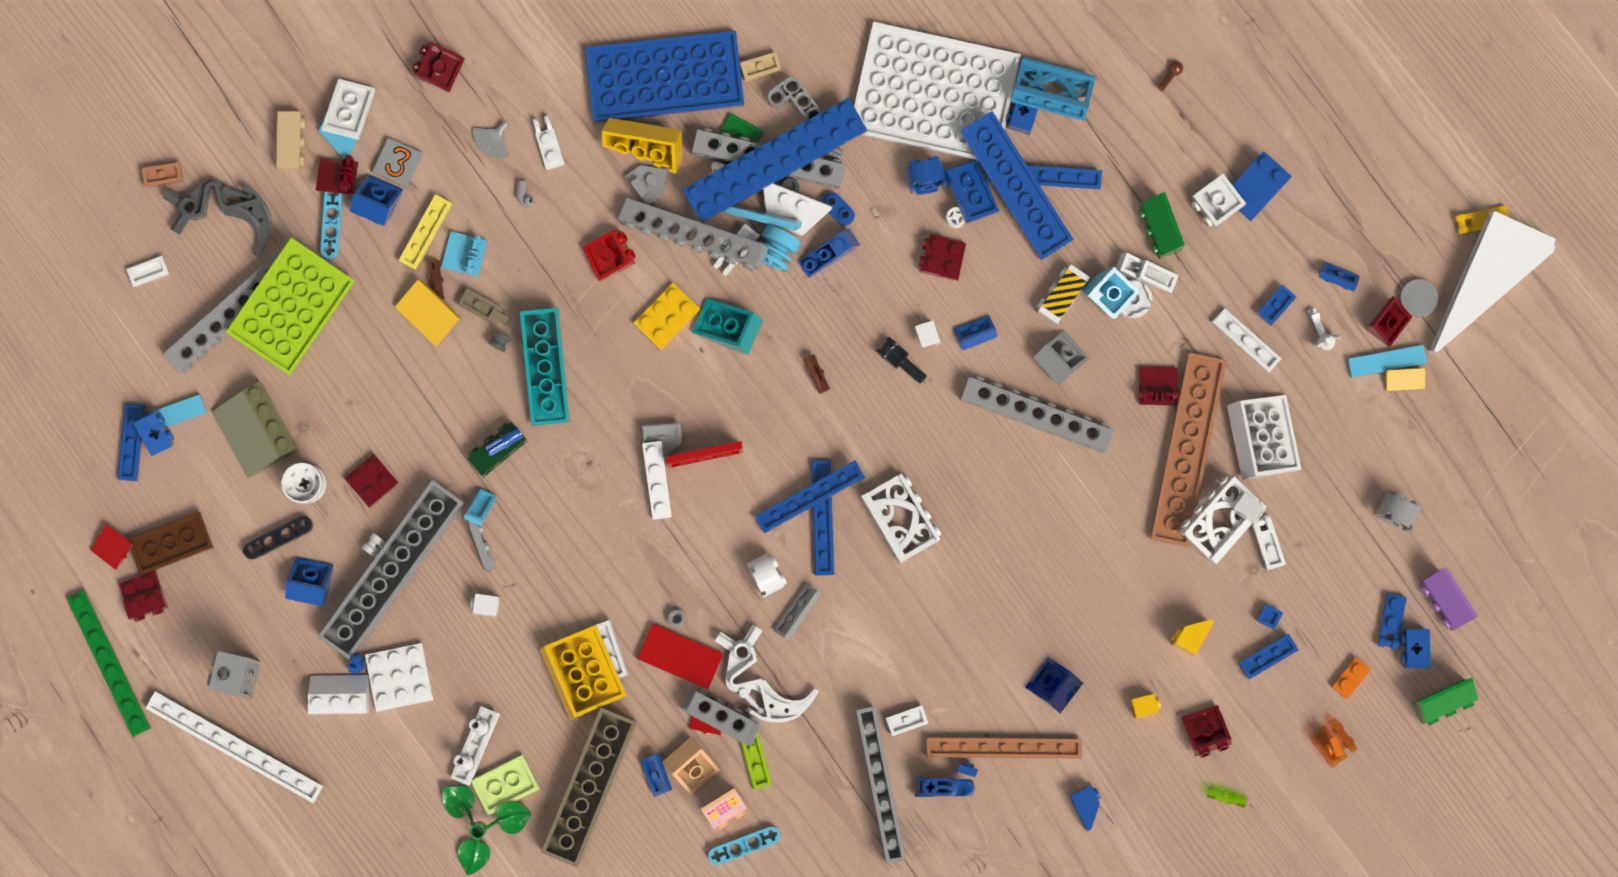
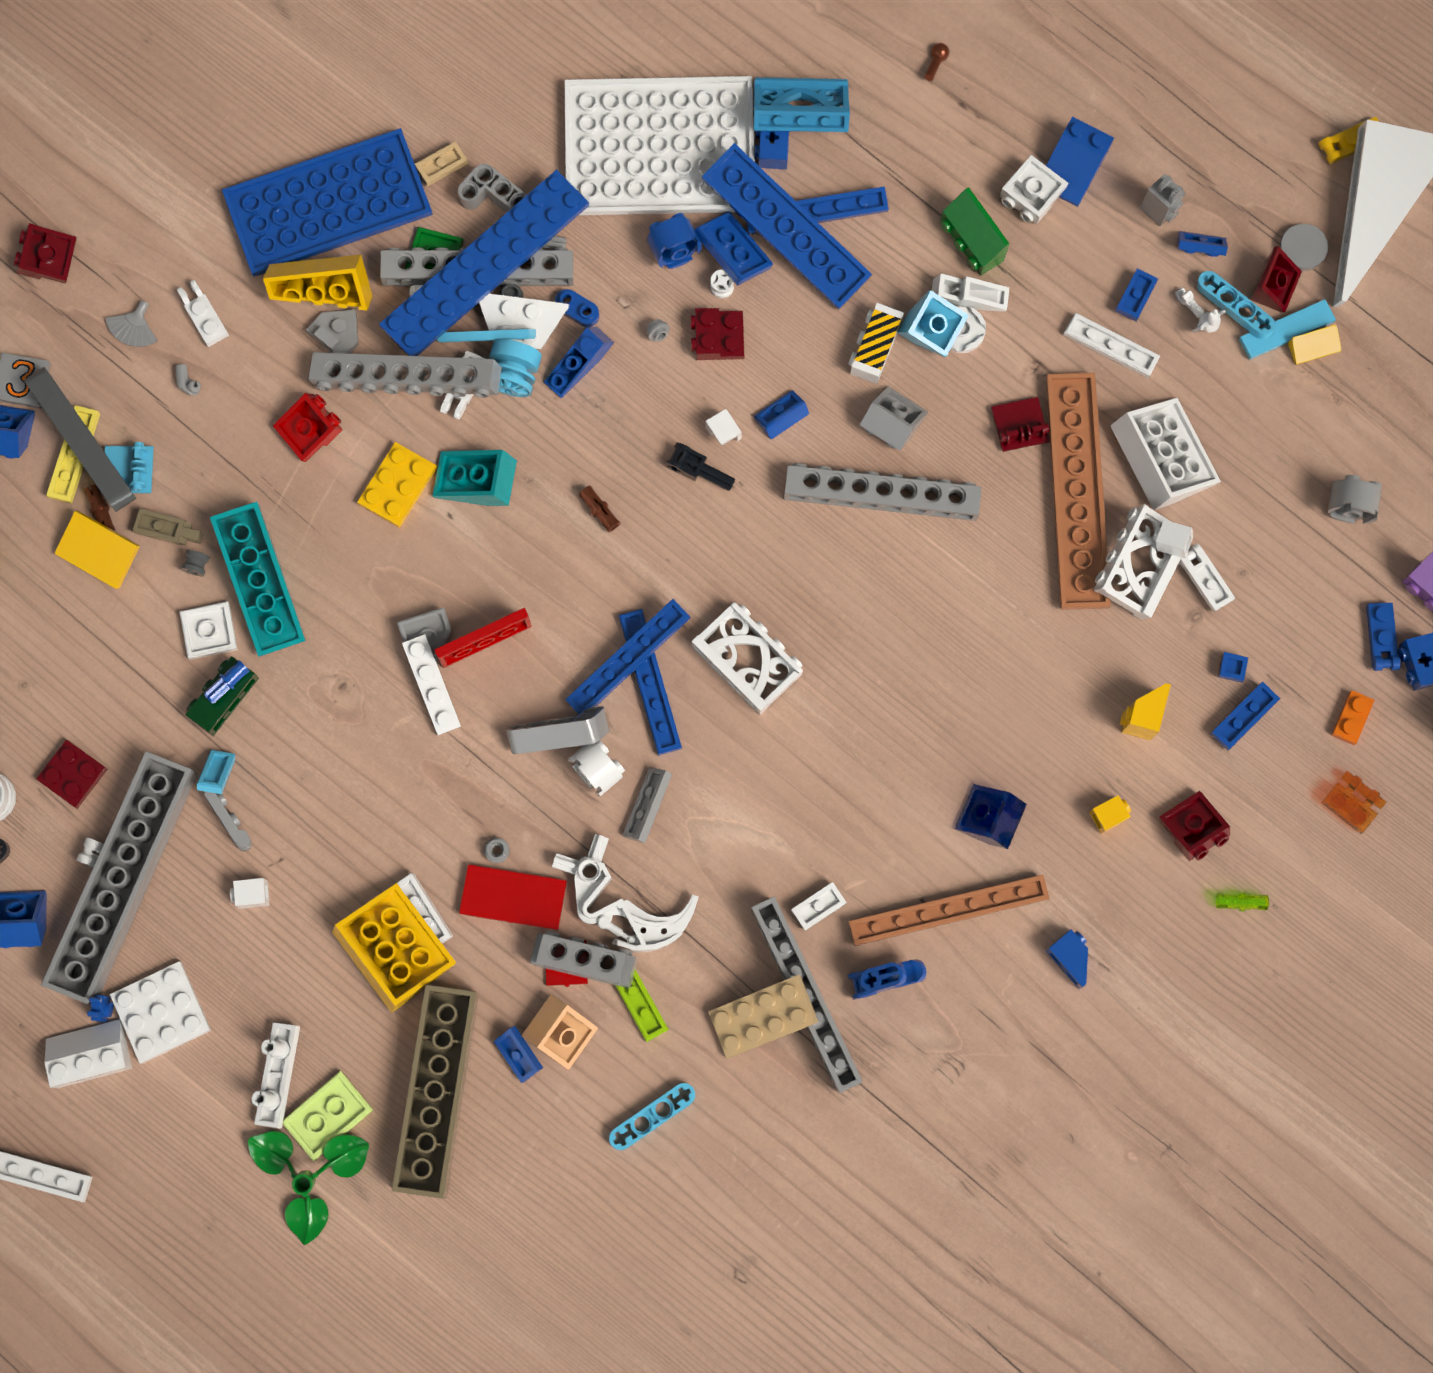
camera: 15 degrees left, 5 degrees down
light nougat slope [701,788,747,830] -> none
blue plate [957,762,978,777] -> none
orange plate [1326,736,1344,758] -> none
none -> dark grey beam [24,367,137,512]
none -> white tile [180,601,238,660]
none -> light grey beam [506,706,610,754]
none -> light grey plate [646,319,670,341]
none -> tan plate [708,974,819,1059]
none -> light grey hinge [1140,174,1185,227]
none -> medium azure beam [1197,271,1275,339]

